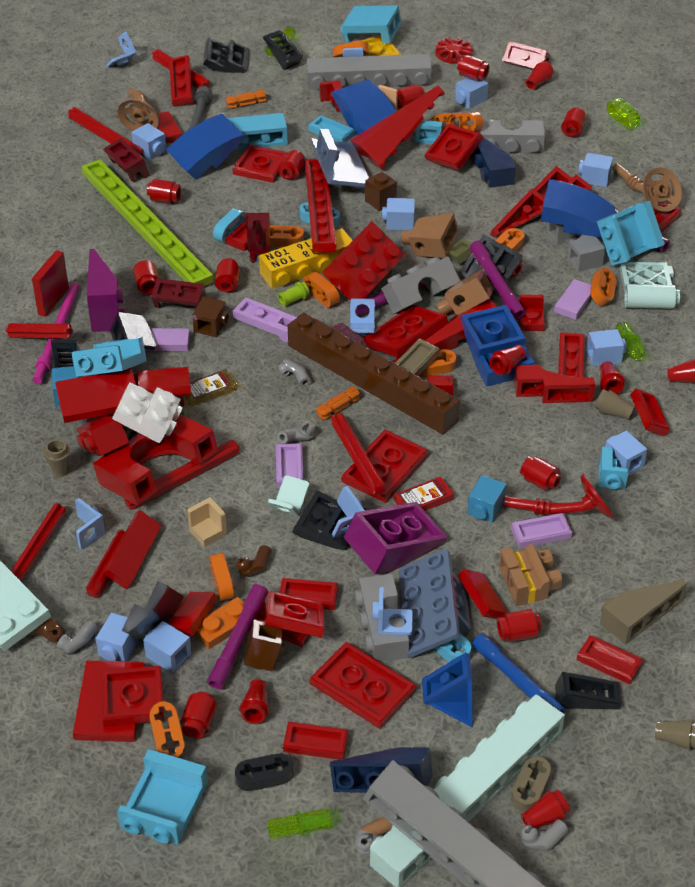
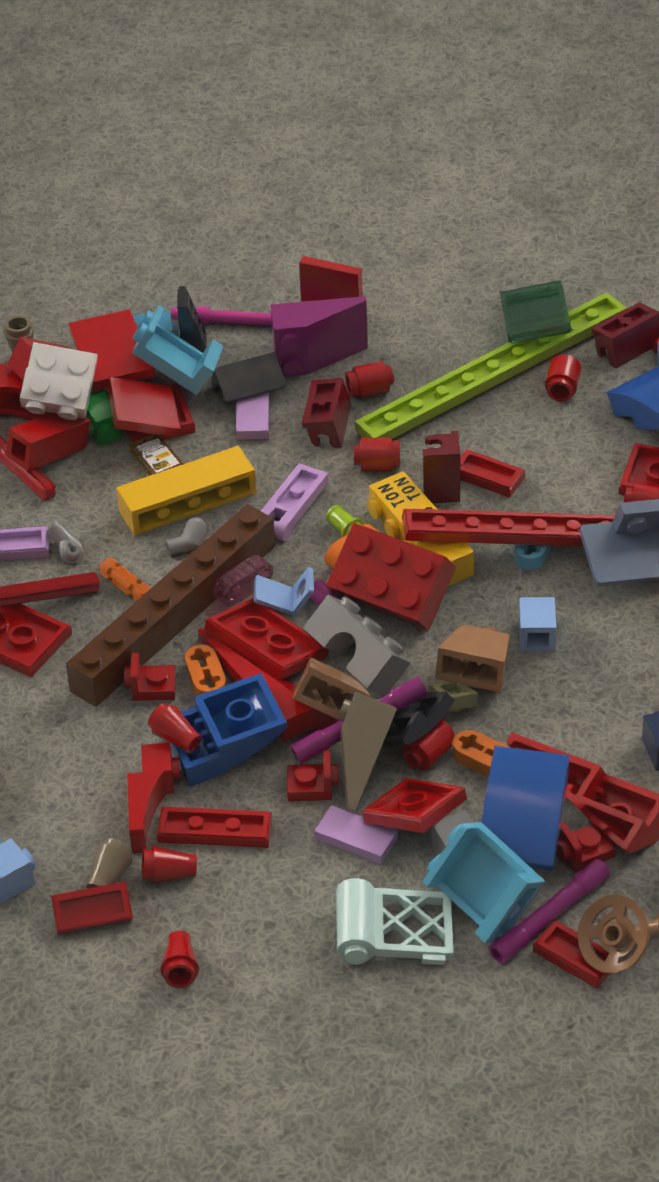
camera: 90 degrees right, 0 degrees up
red axle [6,323,73,339] -> none
reddish brown brick [192,297,229,337] -> none
medium azure beam [213,208,246,243] -> none
orange beam [270,225,304,247] -> none
reddish brown brick [365,172,397,212] -> none
dark tan tile [395,338,440,376] -> none
light blue brick [586,329,627,366] -> none
orange beam [590,267,616,306] -> none
clear neon green axle [615,321,645,361] -> none
none -> yellow brick [116,445,257,535]
none -> dark tan slope [337,692,397,814]
none -> red tile [362,778,467,833]
none -> clear green piece [500,280,572,344]

